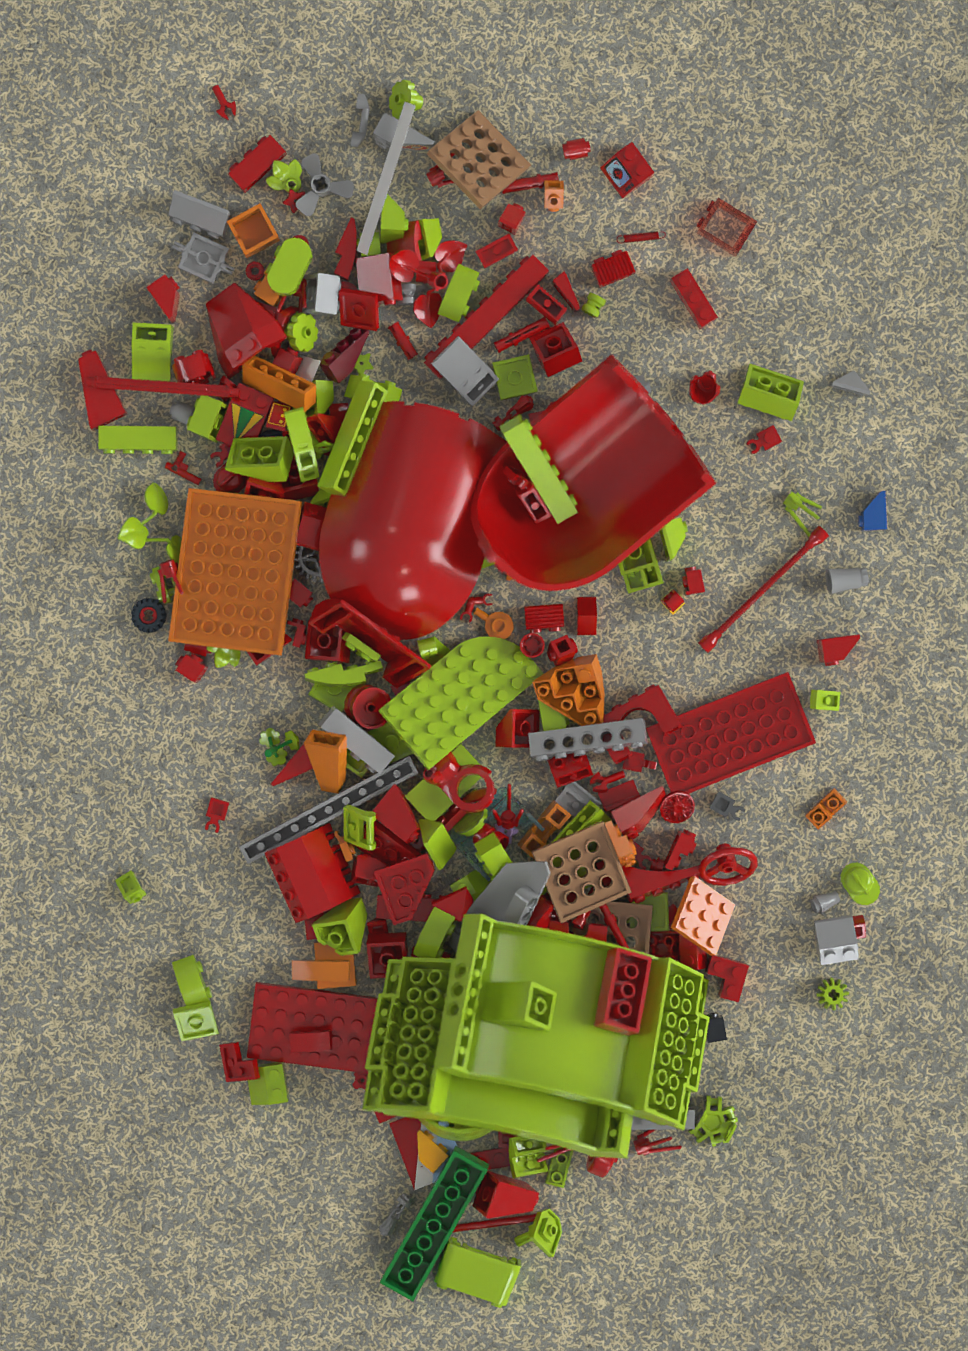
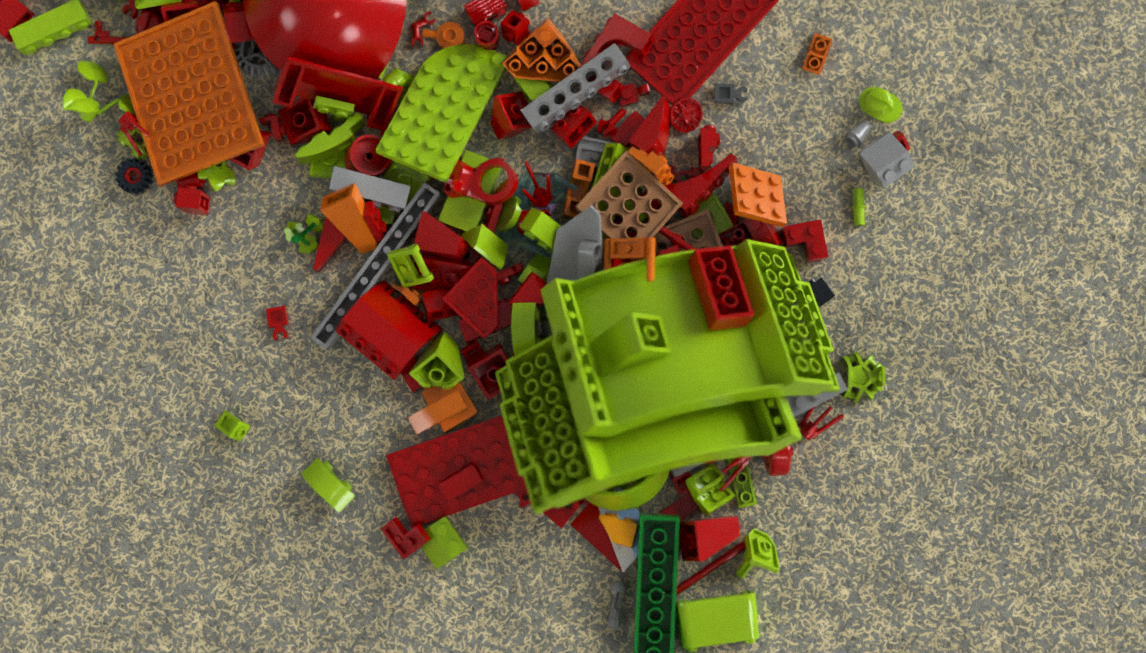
camera: 30 degrees left, 5 degrees down
lime plate [173,1001,219,1042] -> none
red brick [289,578,313,608] -> none
red piece [698,843,758,886] -> none
lime gear [816,977,849,1010] -> none
none -> red plate [363,201,387,242]
none -> red plate [497,262,524,286]
none -> orange plate [603,237,655,282]
none -> lime axle [851,188,867,226]

